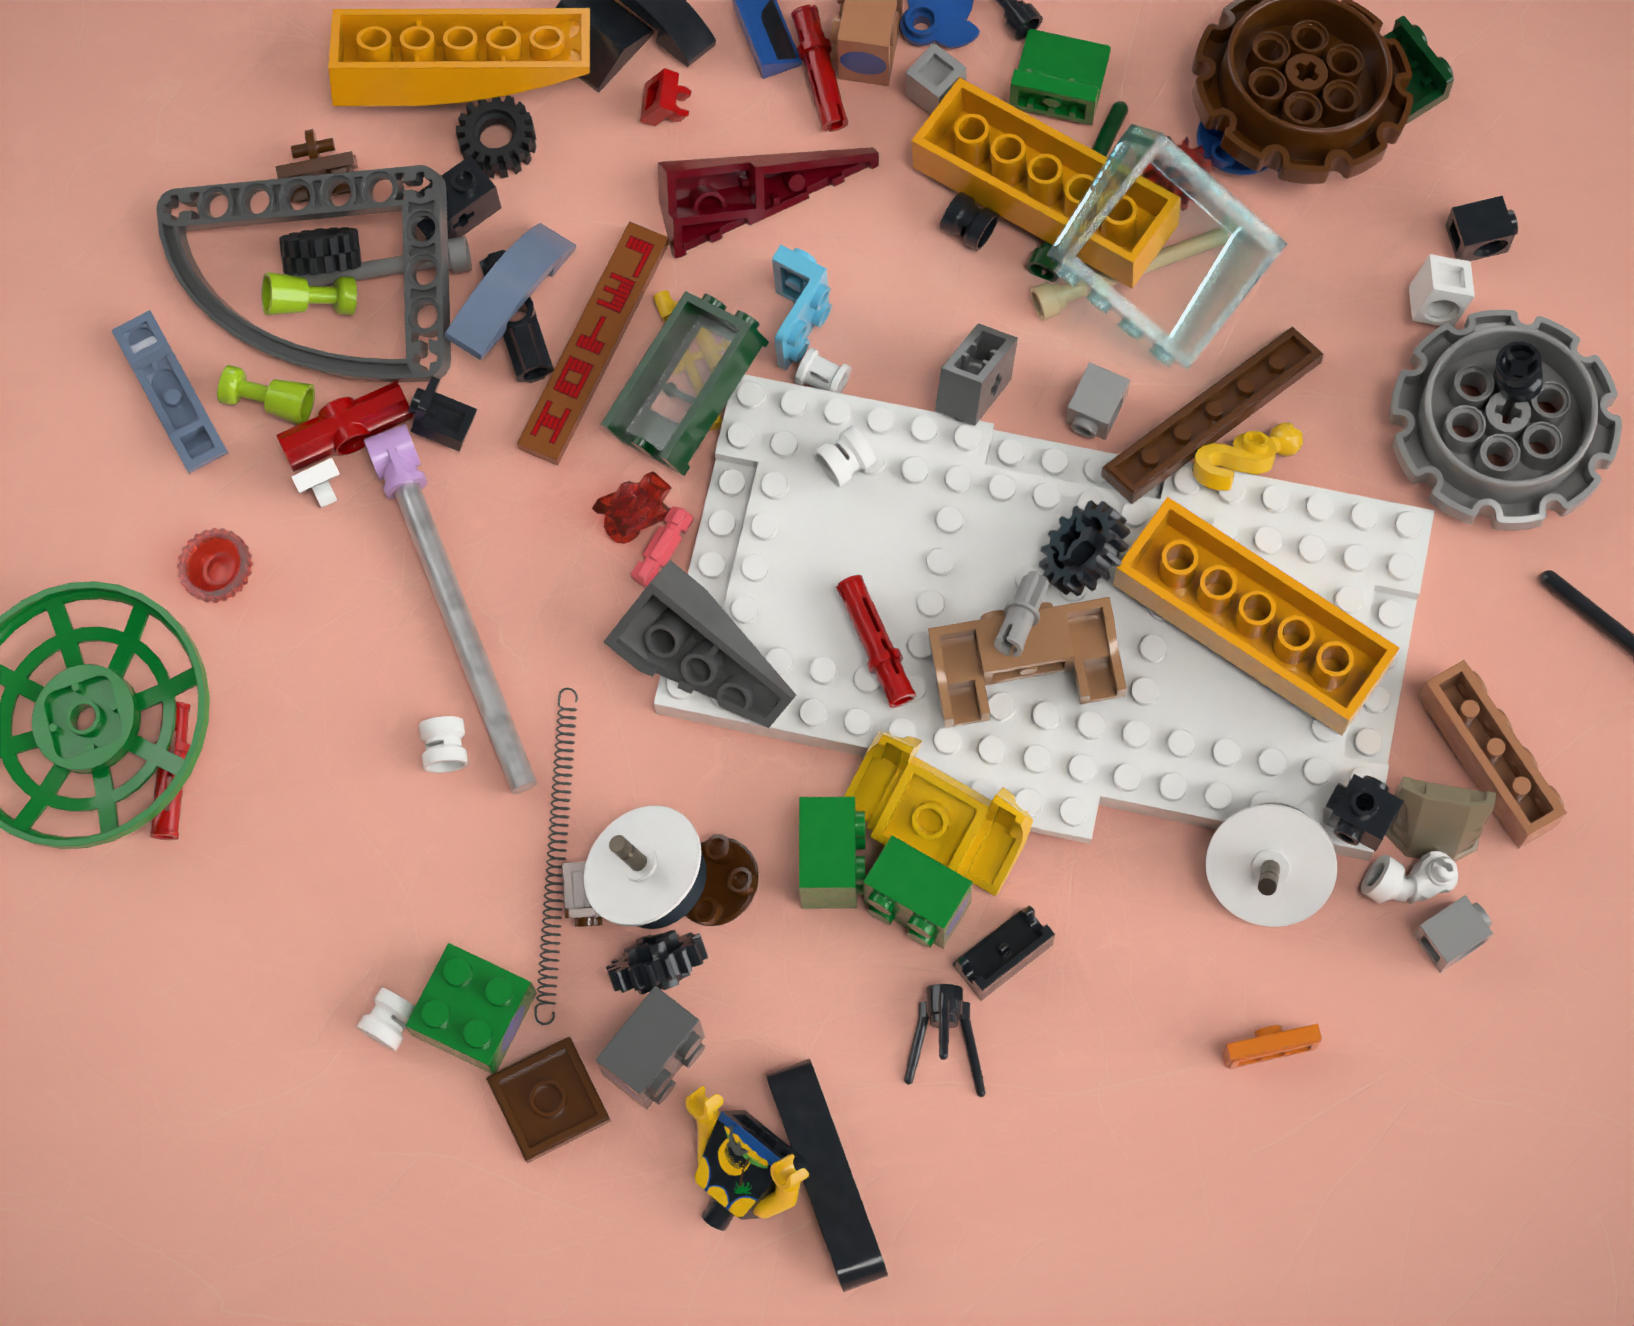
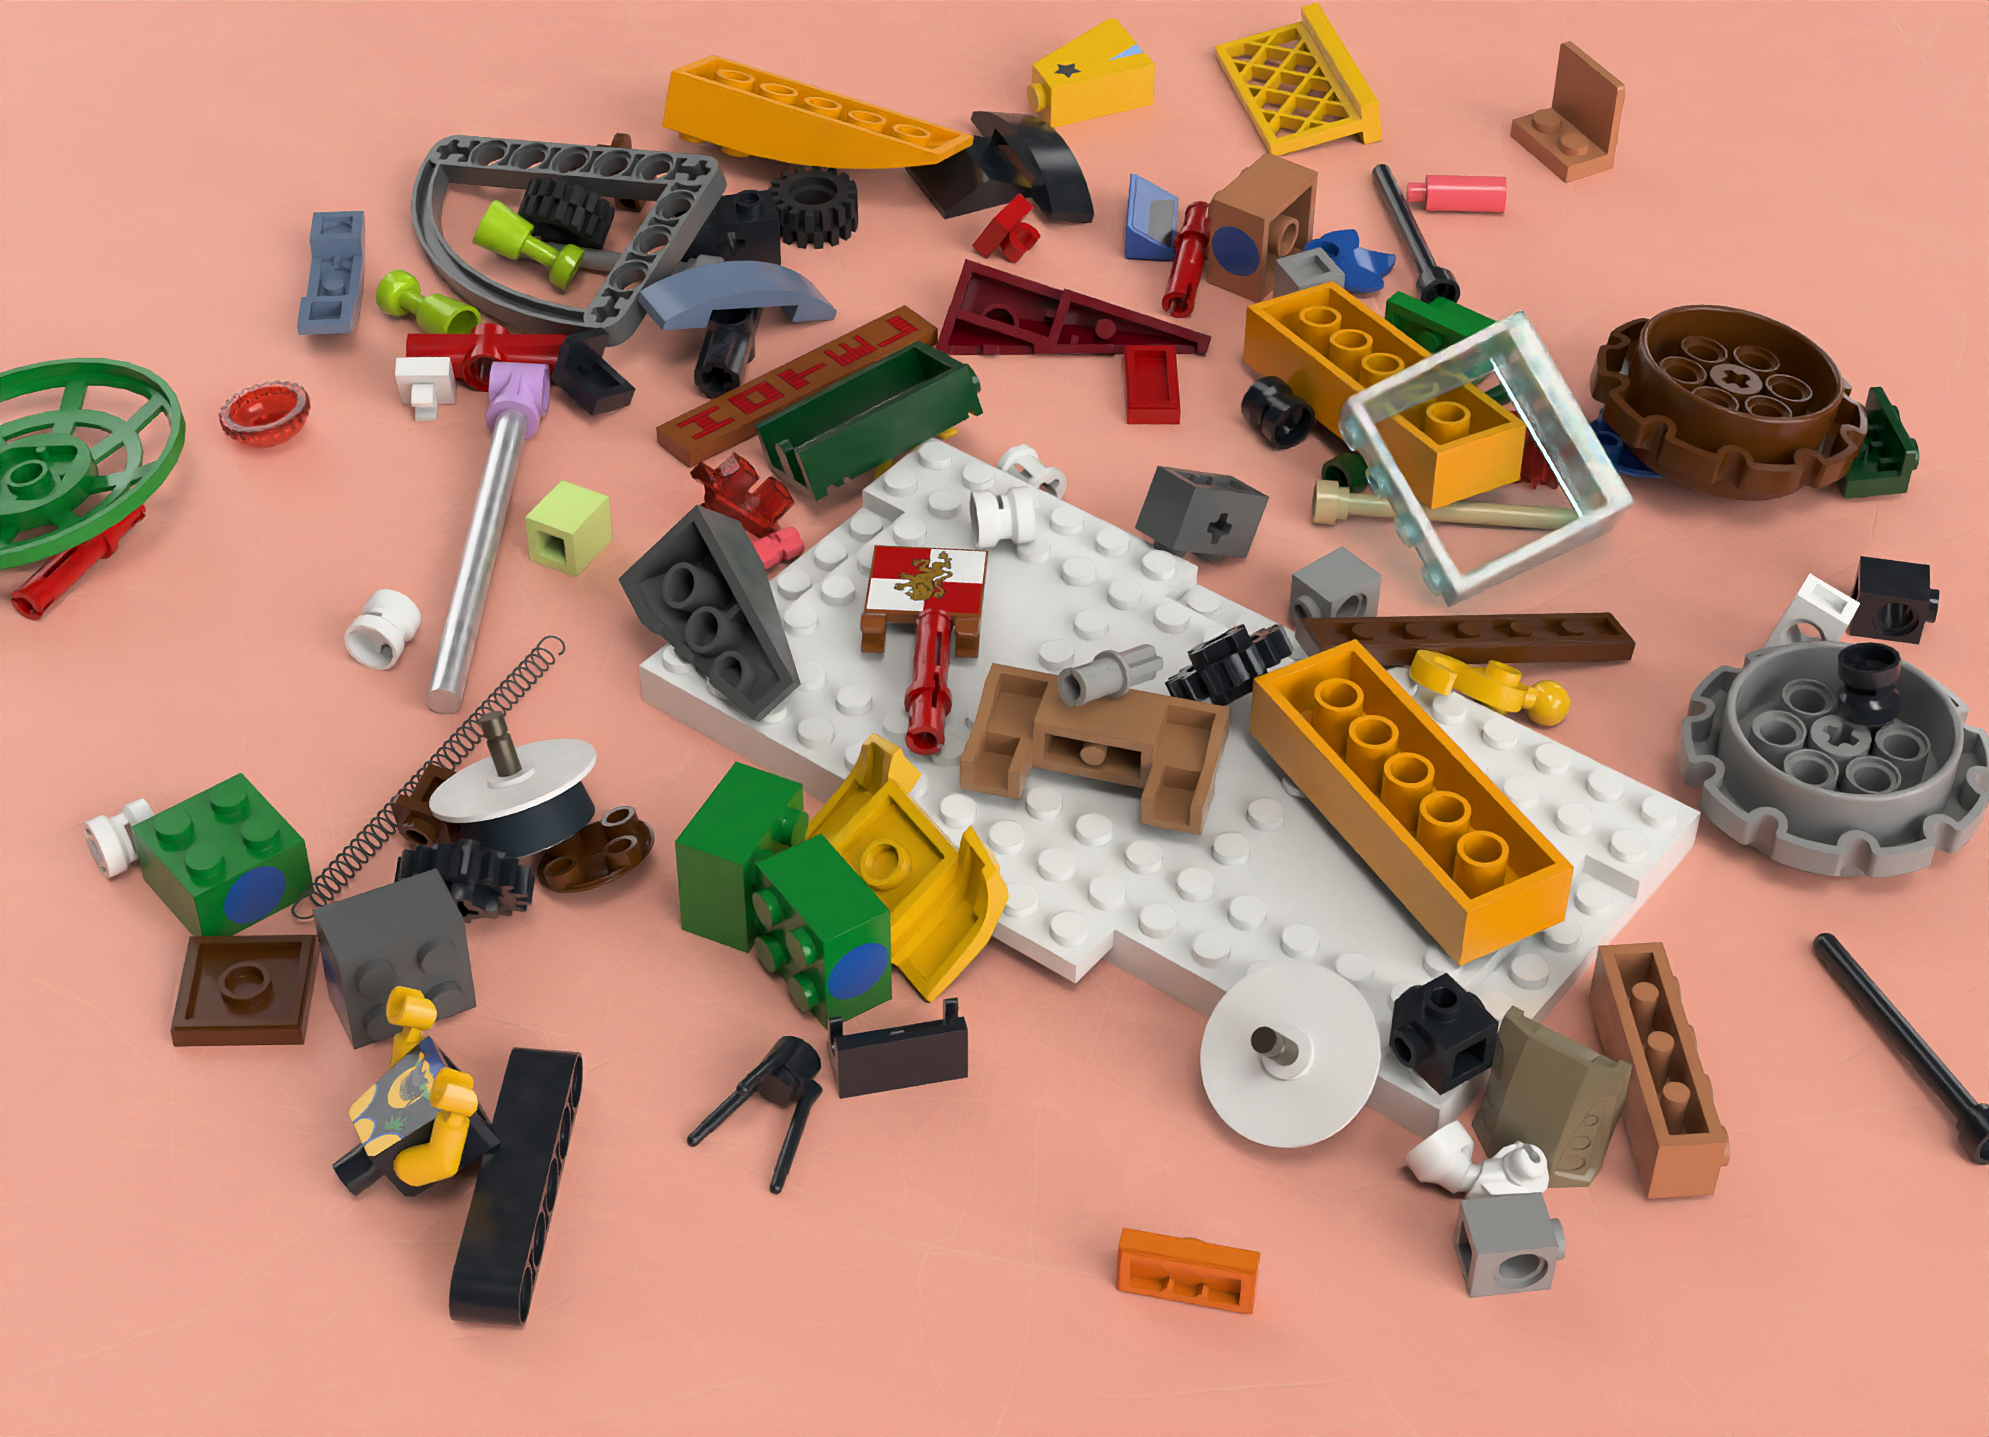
camera: 20 degrees right, 30 degrees down
medium azure bracket [772,245,832,371] -> none
none -> yellowish green brick [525,480,613,577]
none -> flag [860,545,988,658]
none -> red tile [1123,345,1181,424]

